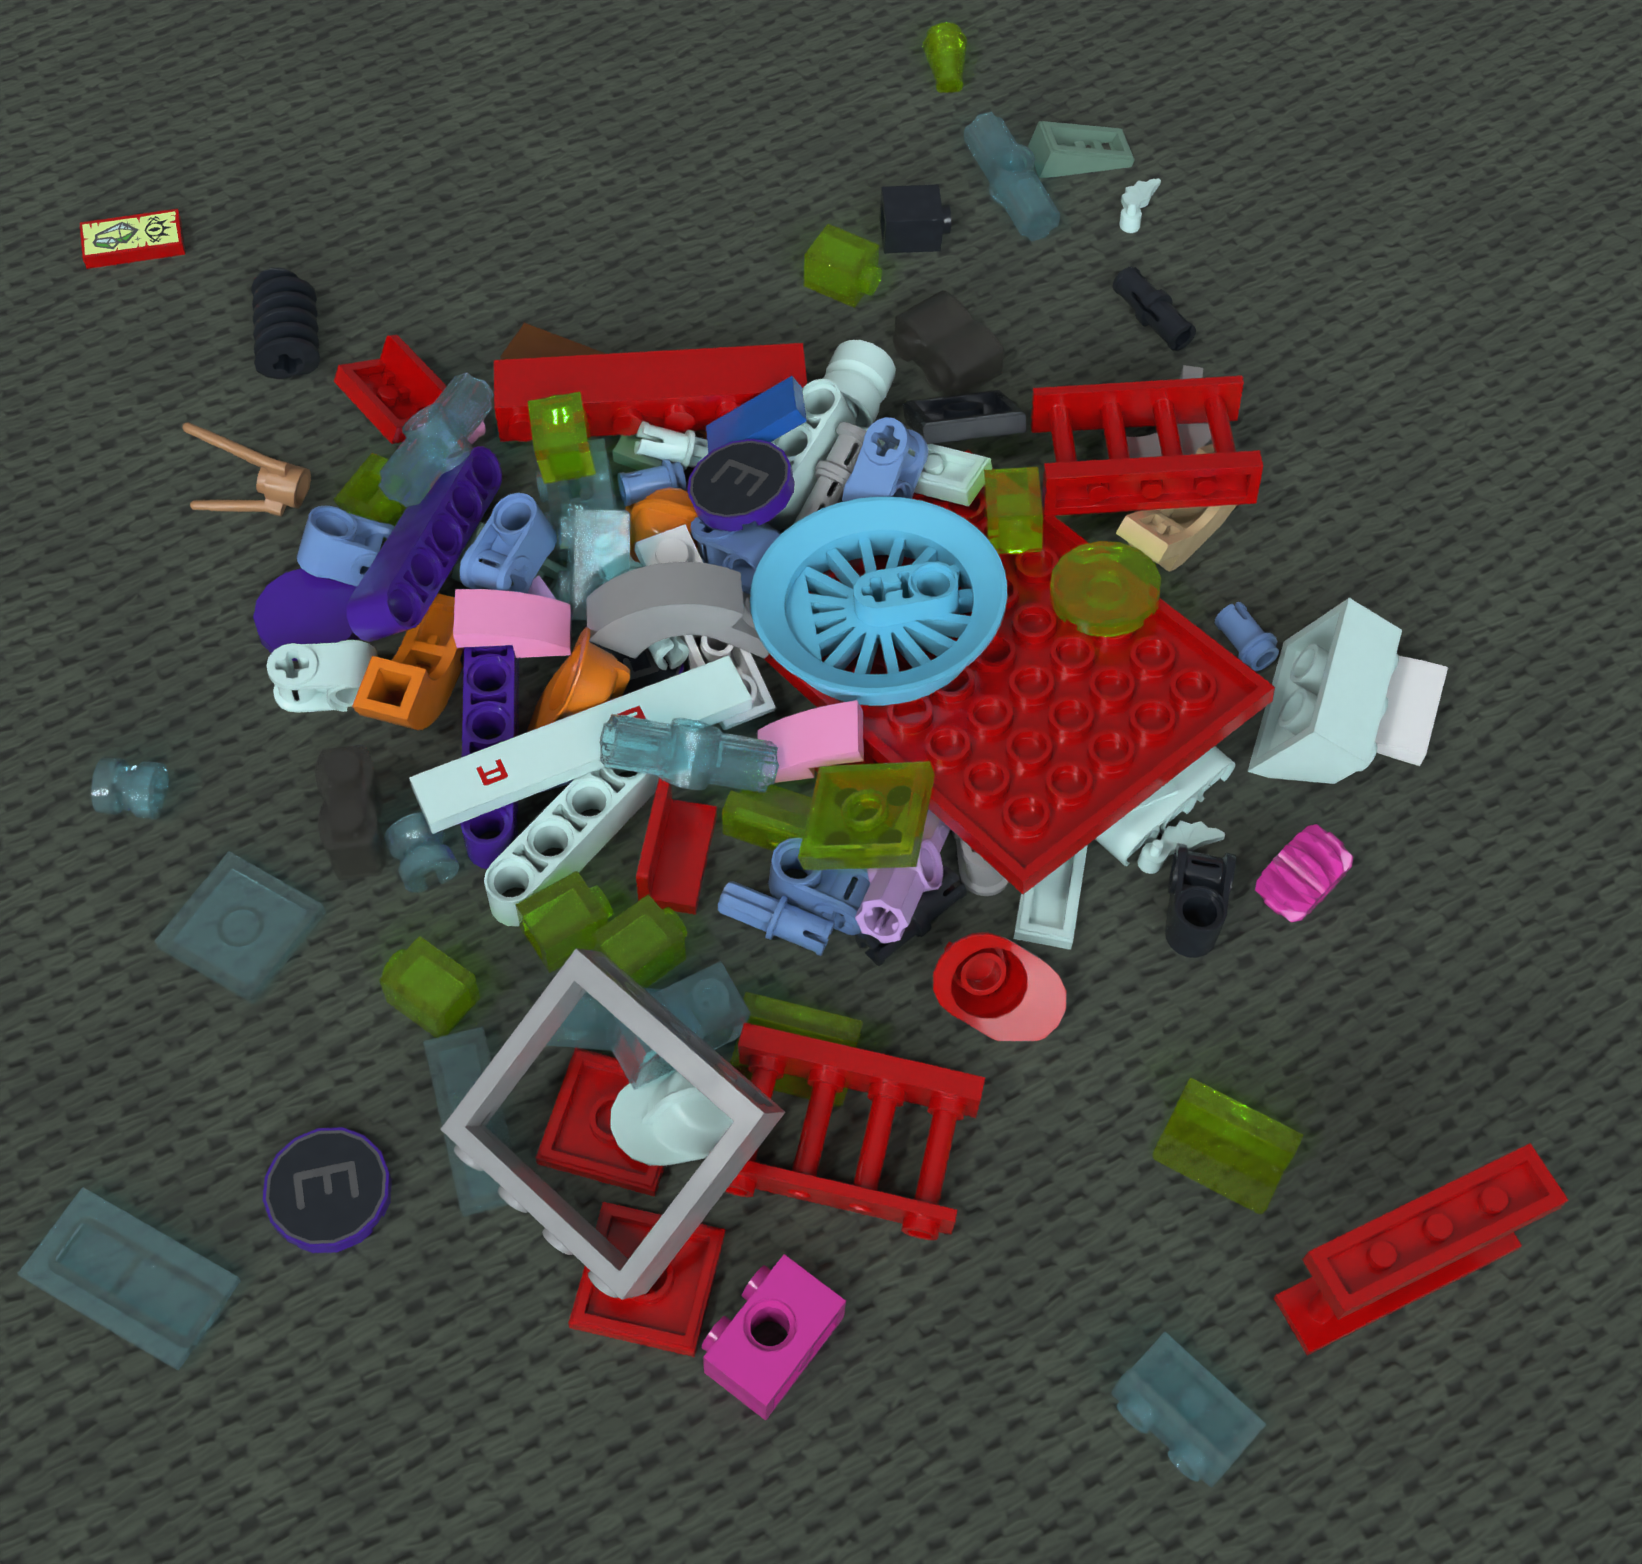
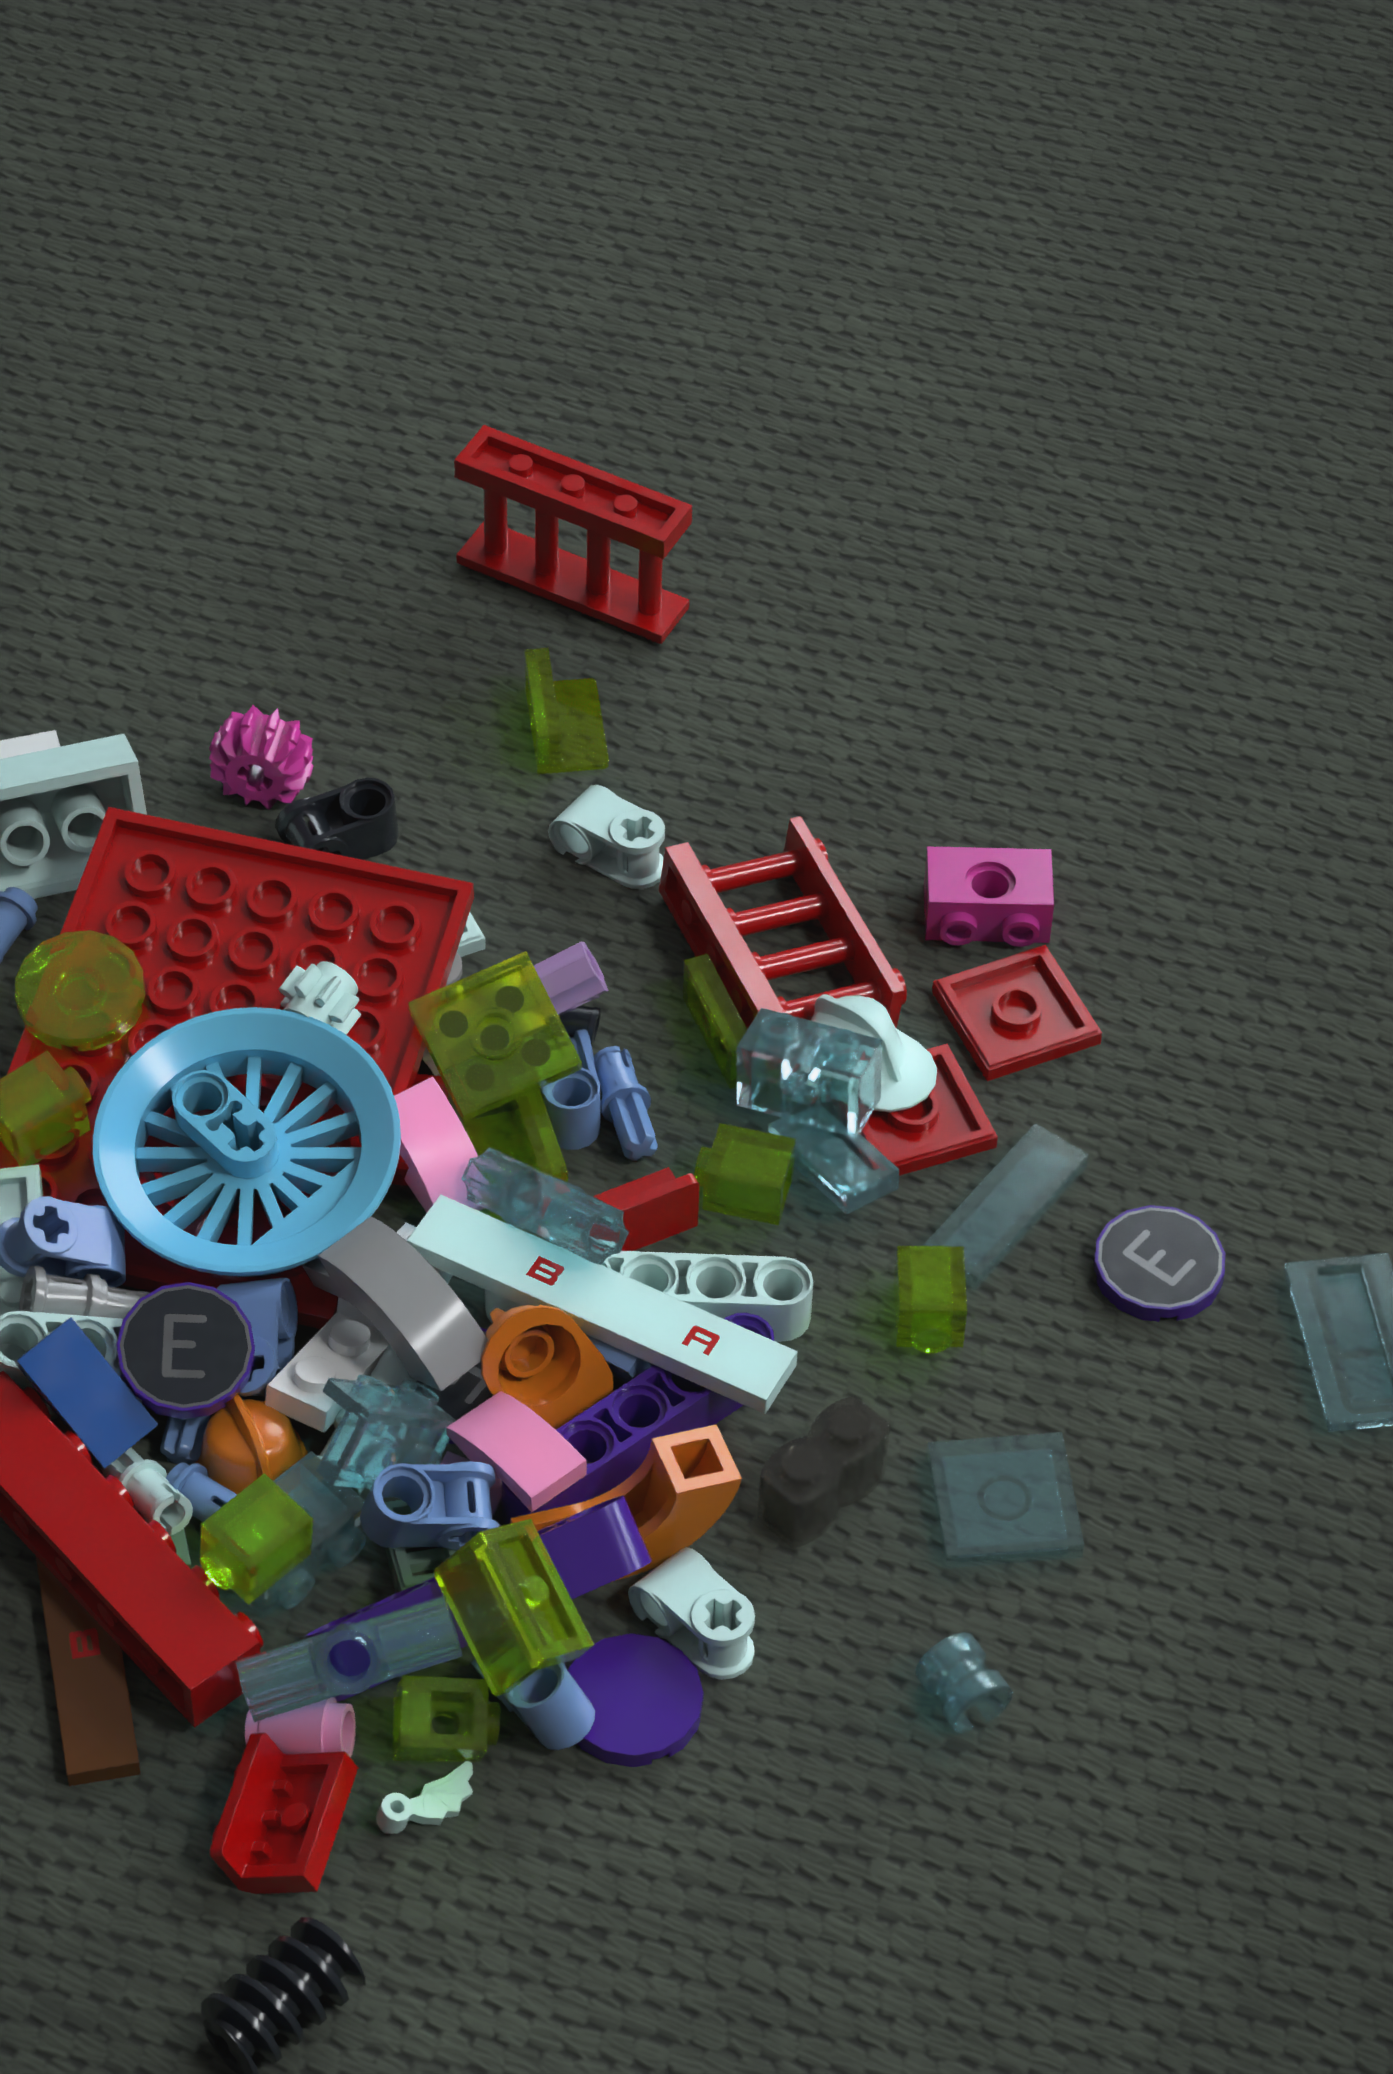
camera: 125 degrees left, 10 degrees down
medium nougat plant [182,422,311,517] -> none
clear light blue wheel [384,812,459,893] -> none
light grey window [440,948,785,1300] -> none
clear neon green brick [515,871,613,973] -> none
red piece [933,932,1066,1041] -> none
clear light blue bracket [1111,1332,1266,1488] -> none
none -> light aqua gear [278,961,361,1034]
none -> light aqua piece [376,1761,473,1834]
none -> clear neon green panel [434,1519,594,1696]
none -> light aqua piece [548,785,665,889]

